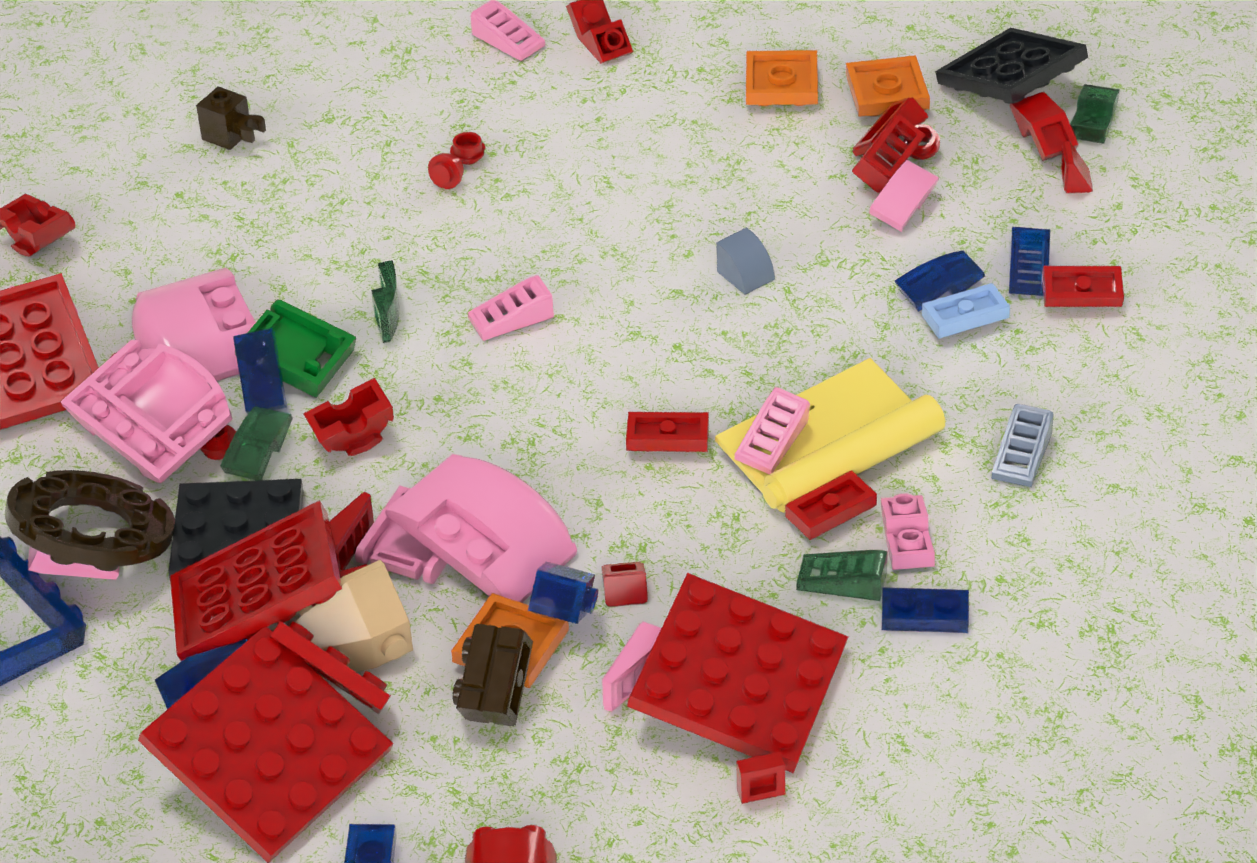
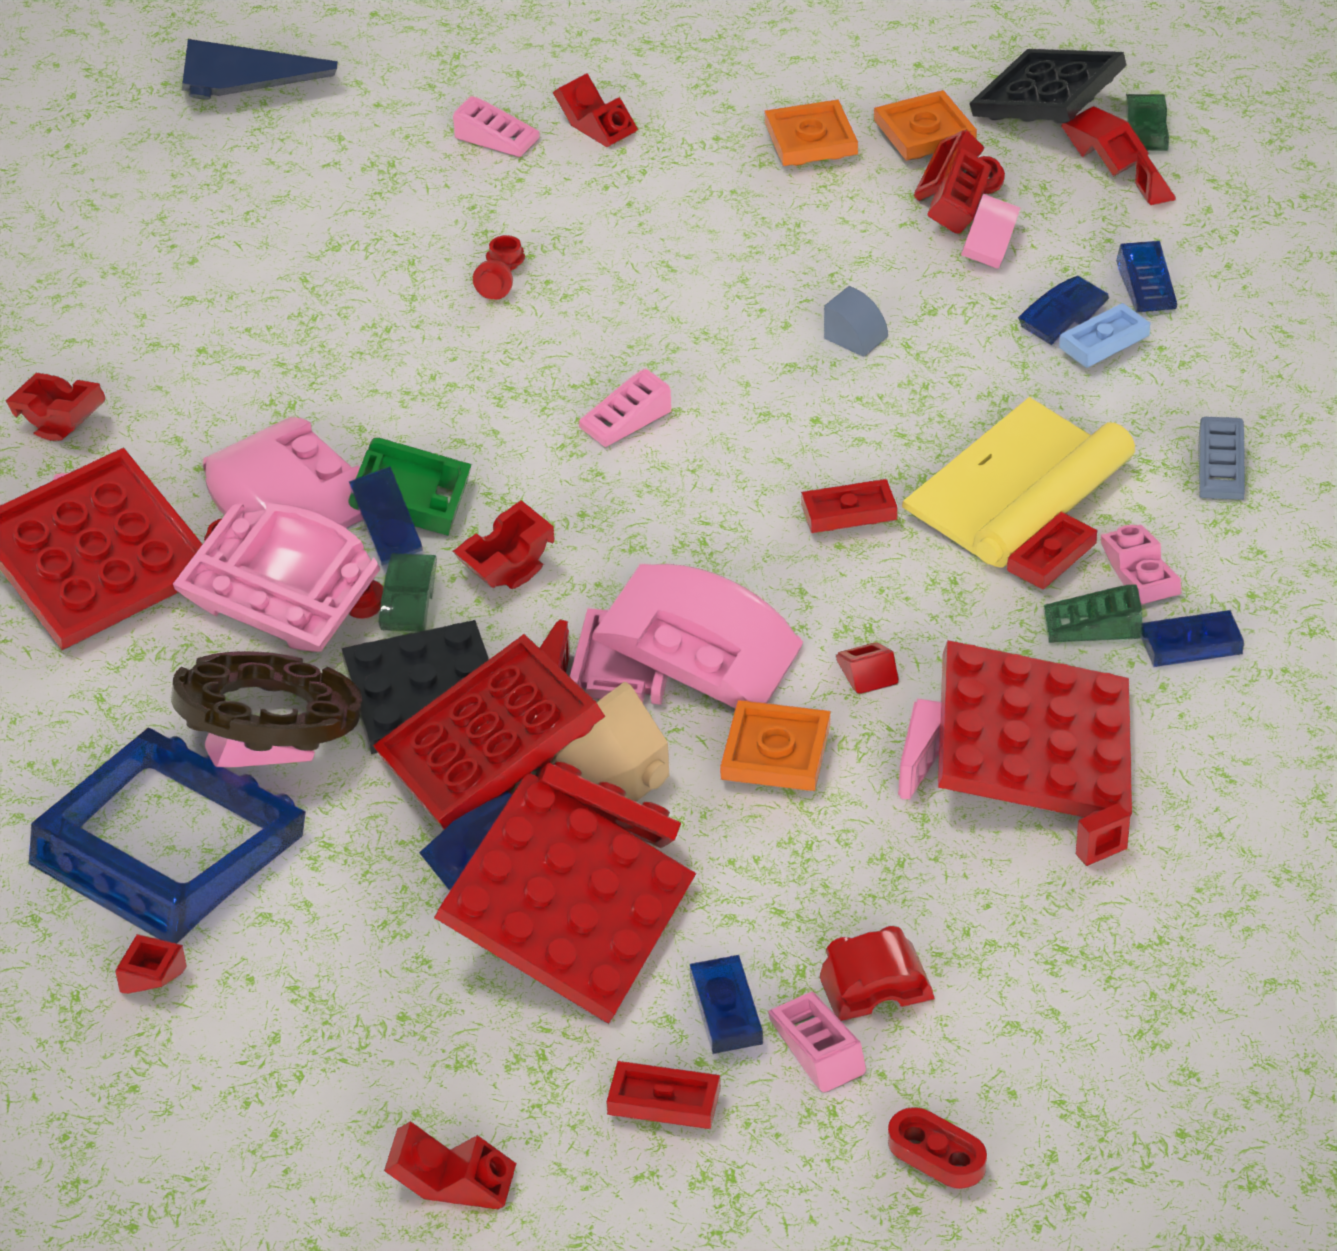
camera: 15 degrees left, 0 degrees up
dark brown brick [196,86,266,150] -> none
clear green slope [371,260,400,343] -> none
dark brown brick [453,624,533,726] -> none
clear blue brick [528,561,599,624] -> none
bright pink slope [734,387,810,474] -> none
red plate [1042,266,1124,307] -> none

